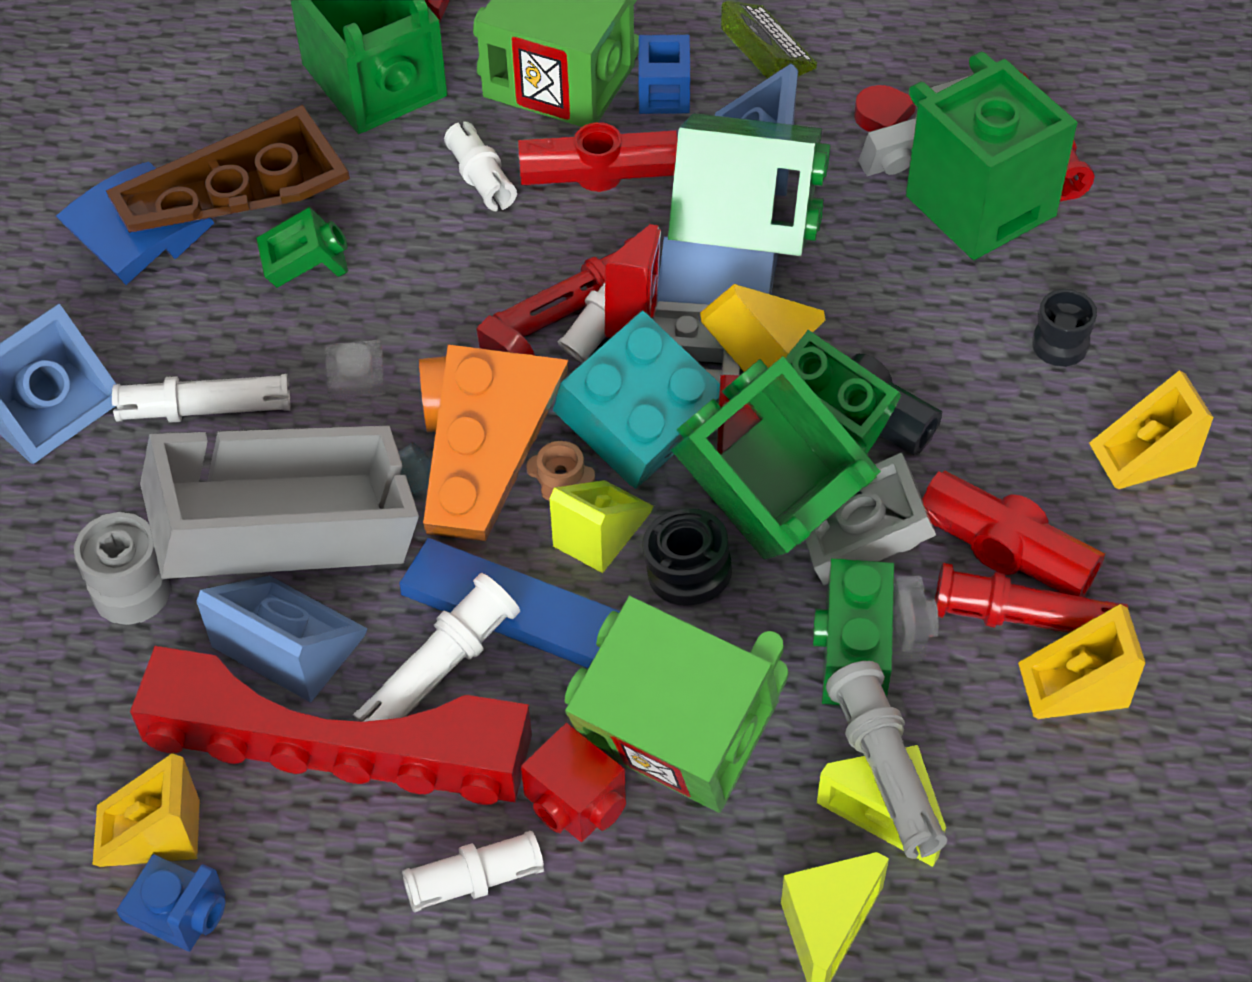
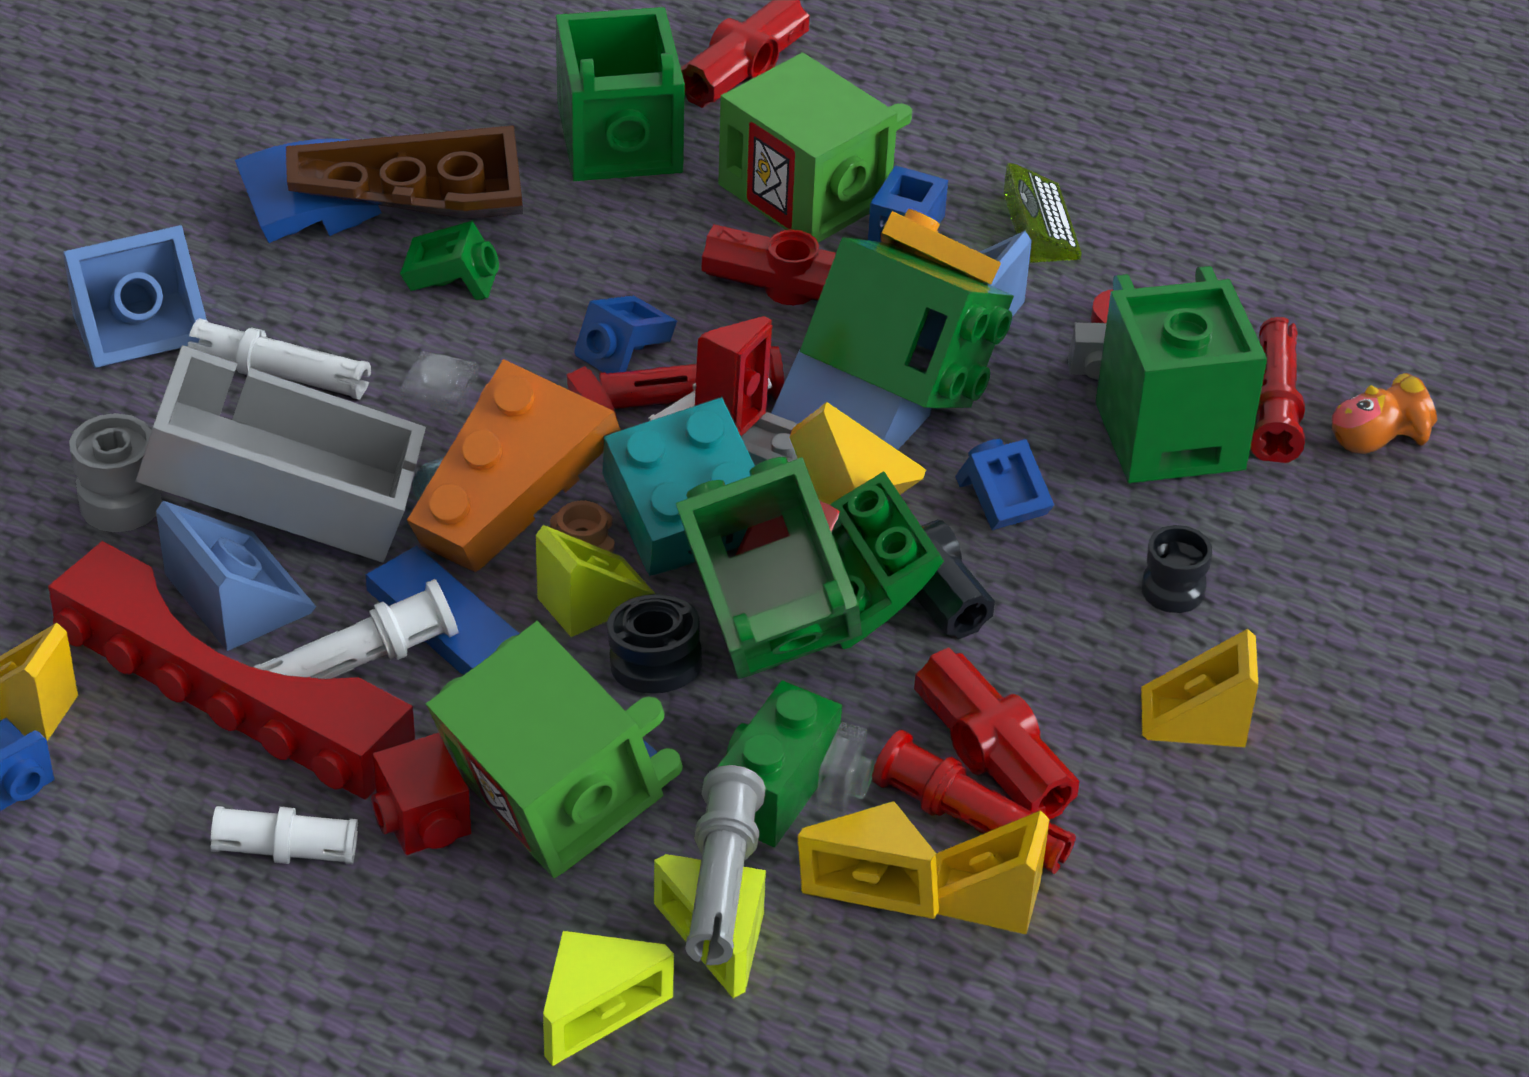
camera: 20 degrees right, 10 degrees down
white pin [444,122,517,211] -> none
light grey plate [805,453,936,586] -> none
none -> blue bracket [574,295,677,374]
none -> yellow slope [797,801,939,919]
none -> light orange wing [881,209,1001,285]
none -> blue bracket [955,439,1054,530]
none -> orange animal [1332,373,1437,454]

